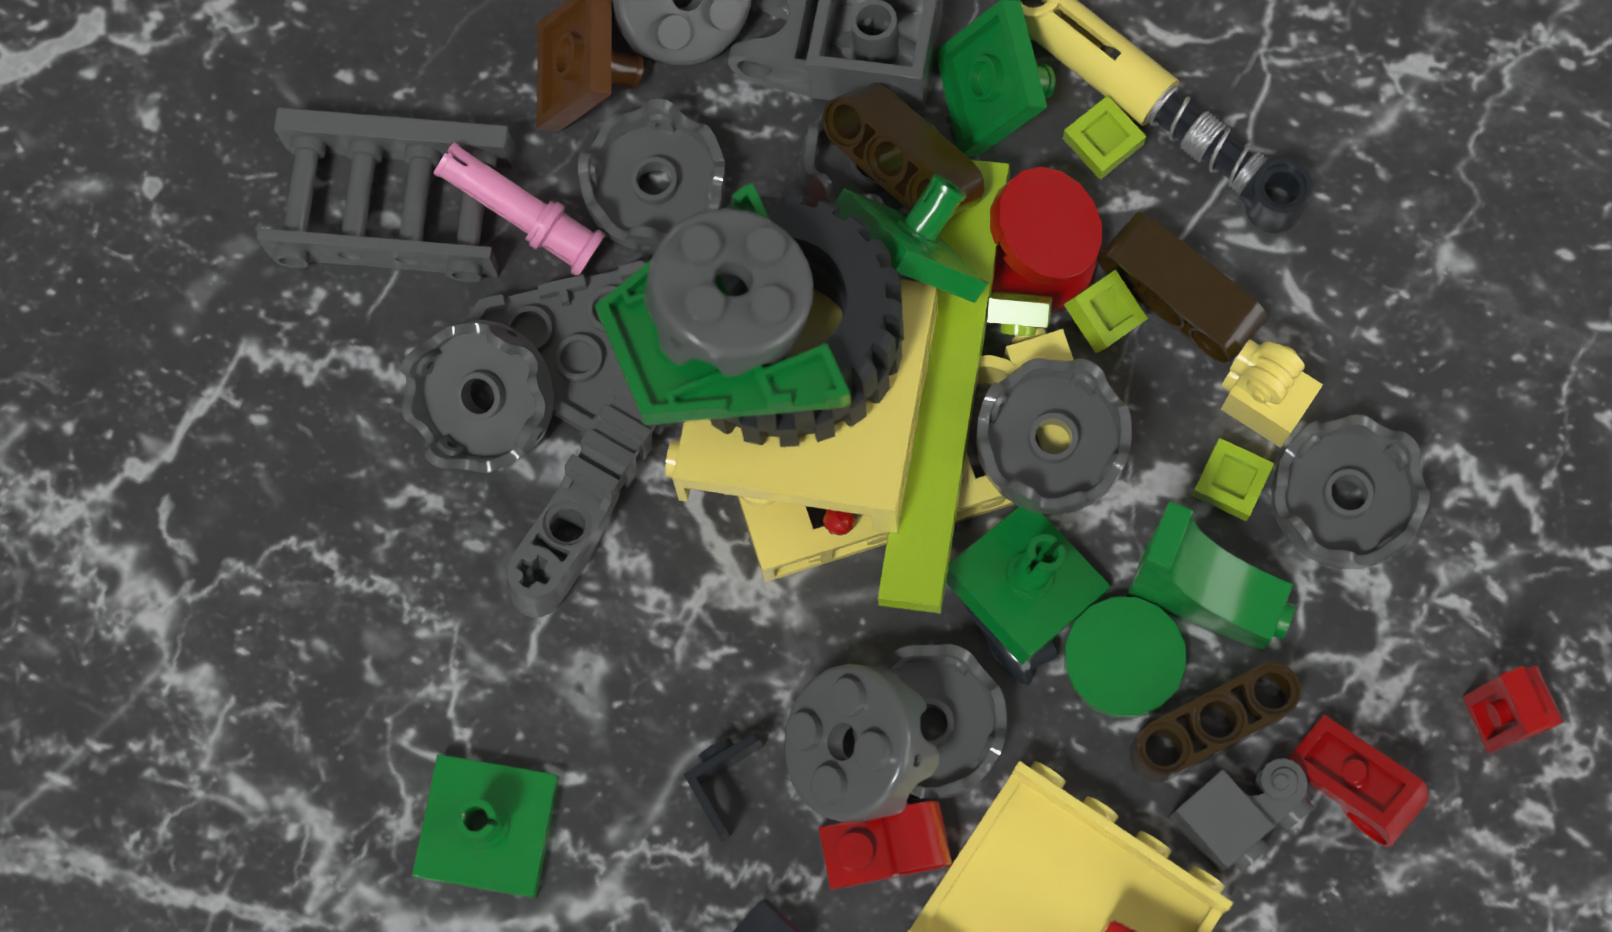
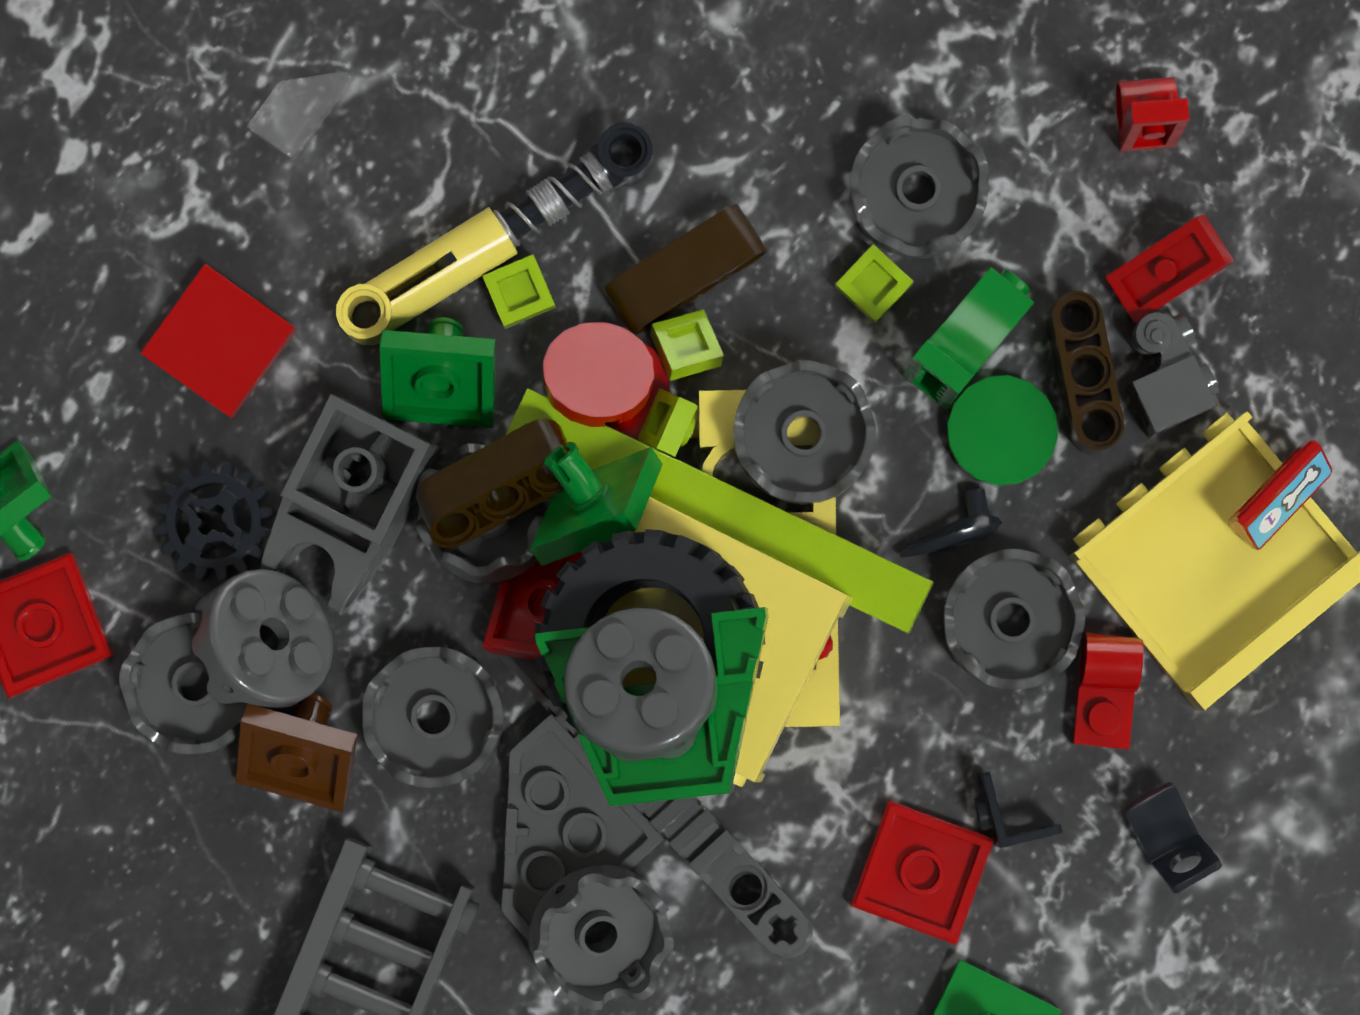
camera: 75 degrees left, 10 degrees up
bright pink pin [434,142,606,276] -> none
dark grey plate [784,664,939,823] -> none
green tile [946,507,1111,665] -> none
light yellow brick [1221,339,1323,448] -> none
none -> red tile [850,800,995,945]

